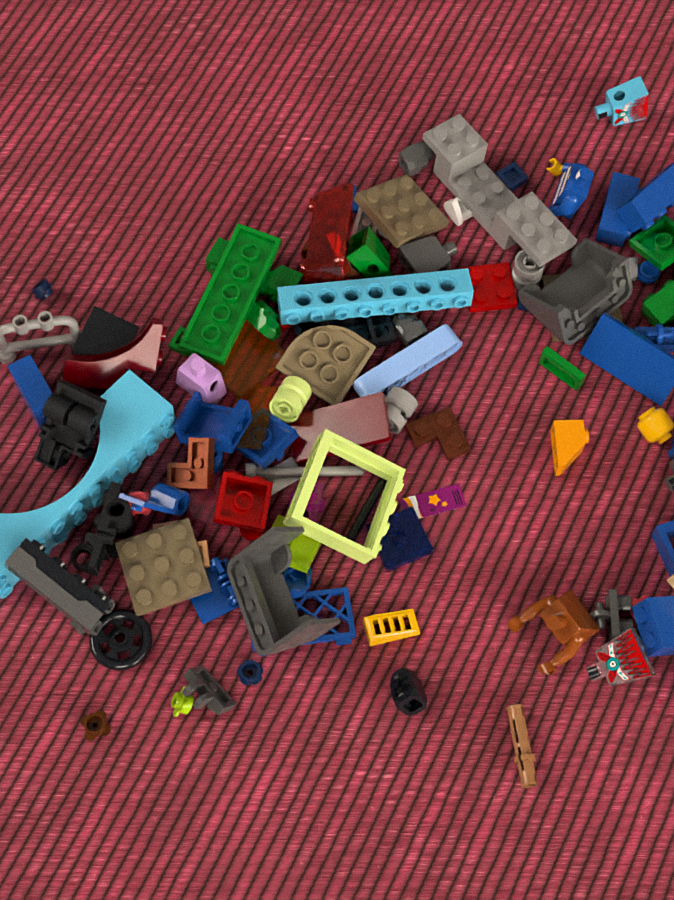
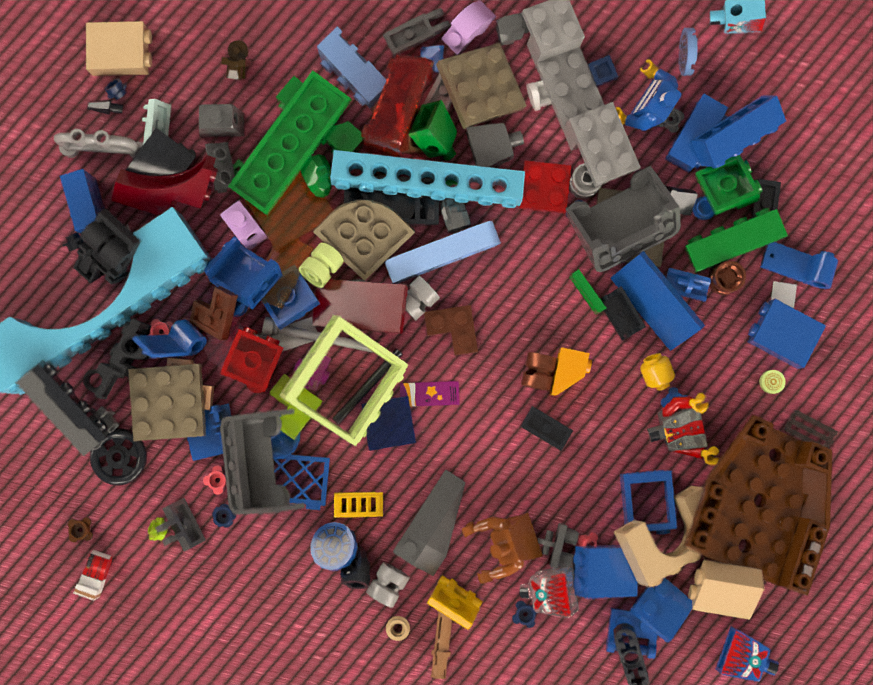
camera: 15 degrees right, 20 degrees up
none -> black plate [62,232,85,252]
none -> leg [74,550,112,600]
none -> tan brick [86,21,152,76]
none -> black bar [87,99,123,115]
none -> light aqua plate [142,99,171,145]
none -> dark grey torso [199,104,244,137]
none -> coral plate [203,466,226,495]
none -> dark grey hinge [205,142,235,193]
none -> dark brown hips [221,40,253,80]
none -> tile [311,522,358,571]
none -> medium blue wedge [317,26,389,109]
none -> light grey wheel [366,562,410,608]
none -> dark grey hinge [383,8,451,57]
none -> tan plate [386,616,410,641]
none -> dark grey wedge [393,469,466,576]
none -> yellow plate [427,575,483,630]
none -> lavender brick [441,0,497,55]
none -> dark blue plate [512,600,539,628]
none -> black plate [520,406,573,451]
none -> copper wheel [521,352,558,391]
none -> black hinge [601,286,646,341]
none -> dark grey plate [658,108,684,133]
none -> medium blue tile [679,28,698,76]

